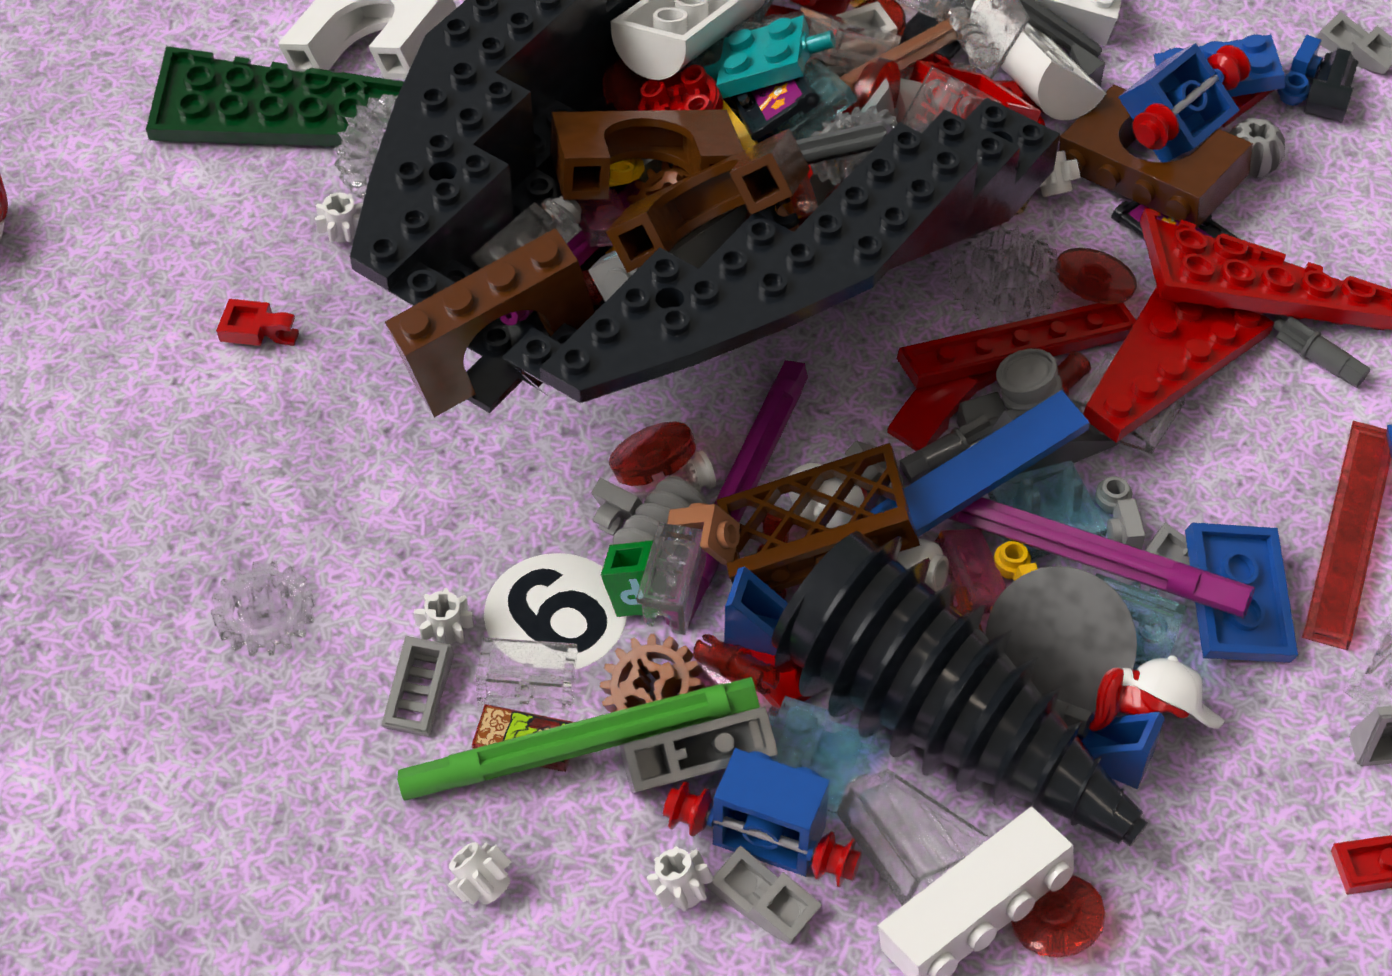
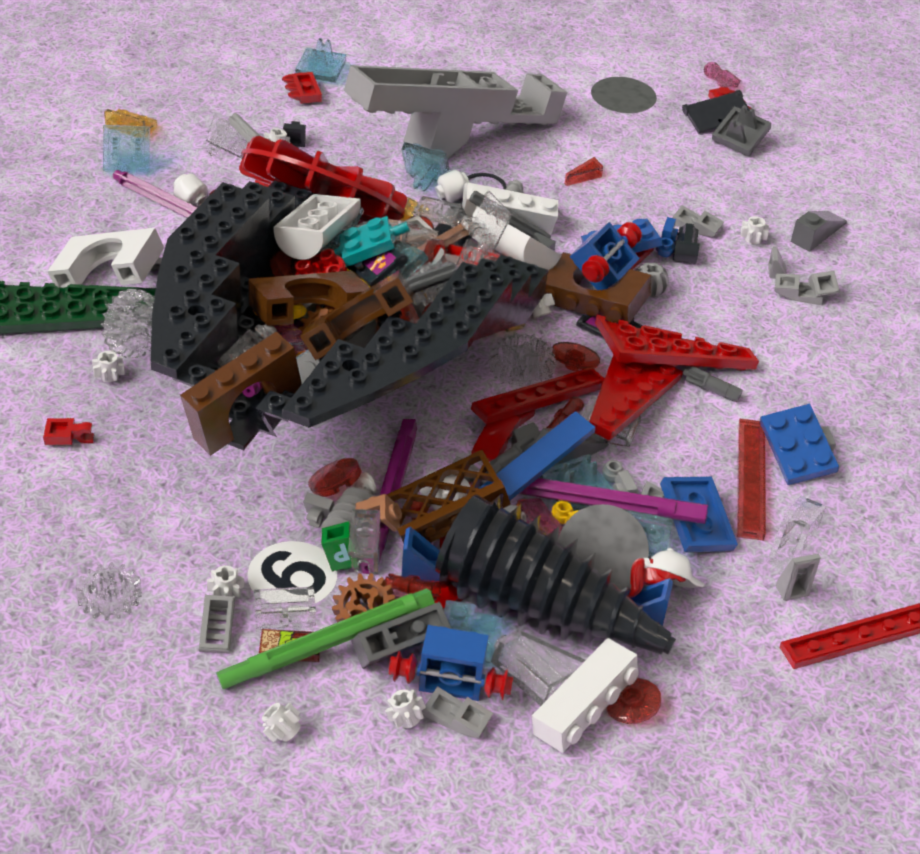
camera: 15 degrees left, 10 degrees down
light grey wheel [996,348,1063,410] -> none

